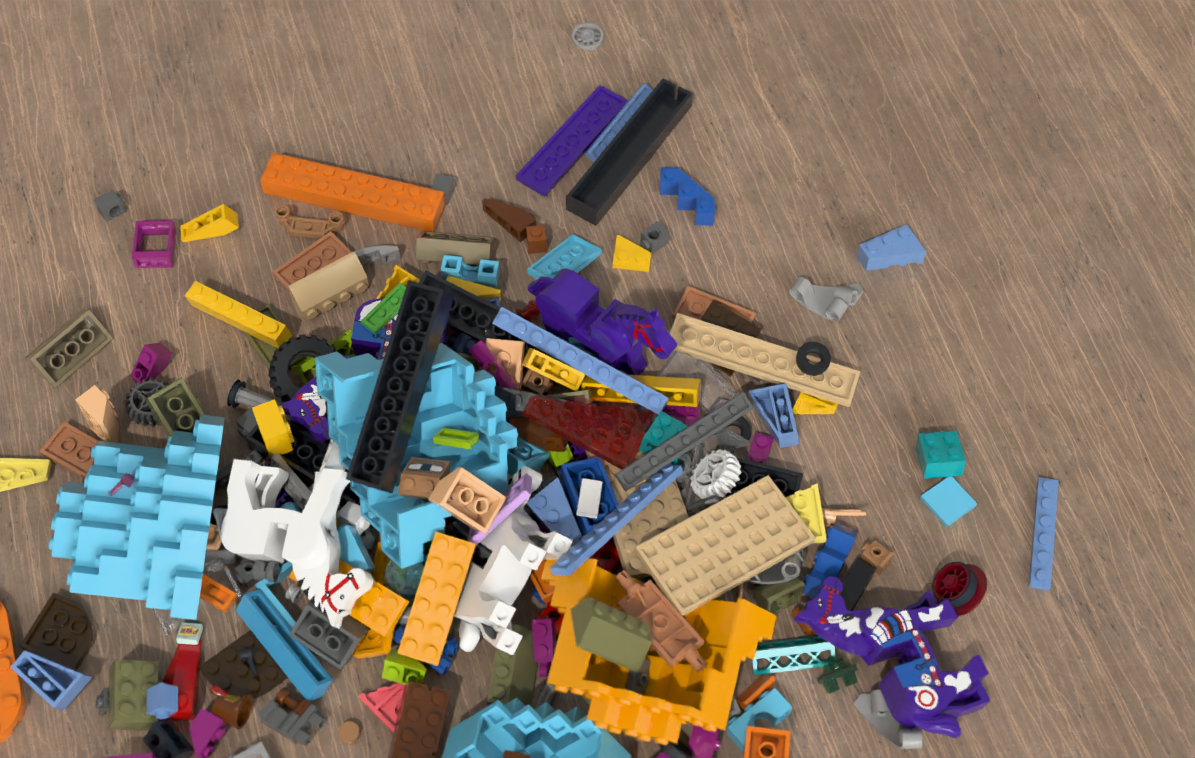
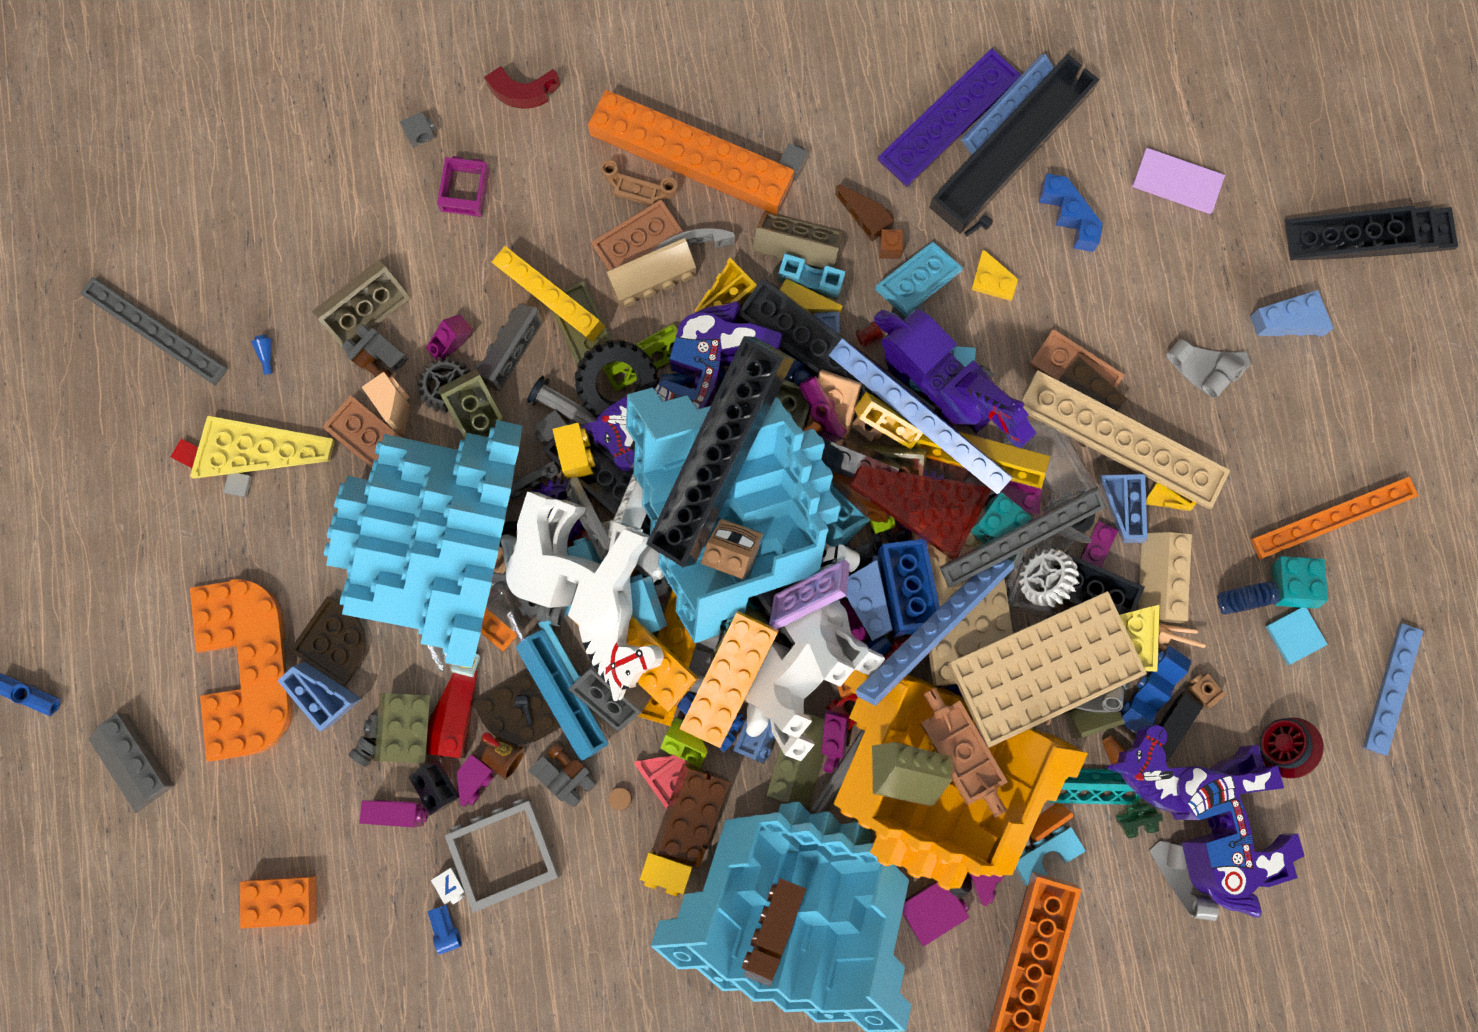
camera: 10 degrees right, 20 degrees up
clear pink hand [108,473,135,496] -> none
medium blue brick [147,682,178,719] -> none
yellow slope [180,204,239,242] -> none
light grey bush [285,582,304,603] -> none
bright green tile [361,283,406,335] -> none
clear light blue tile [384,560,424,596] -> none
light nougat slope [428,467,506,534] -> none
lime tile [433,427,479,449] -> none
white tile [577,478,603,519] -> none
dark grey plate [626,659,651,696] -> none
dark grey brick [640,221,669,254] -> none
black tyre [796,342,831,376] -> none
none -> dark grey hips [342,324,409,378]
none -> dark grey wheel [348,736,376,767]
none -> dark grey slope [475,303,543,392]
none -> dark red arch [484,66,561,109]
none -> medium blue bracket [733,719,775,764]
none -> black hand [964,215,993,237]
none -> lavender tile [1132,148,1225,214]
none -> tan slope [1137,532,1192,624]
none -> dark blue gear [1217,581,1280,615]
none -> orange plate [1251,476,1419,560]
none -> black slope [1284,206,1458,261]

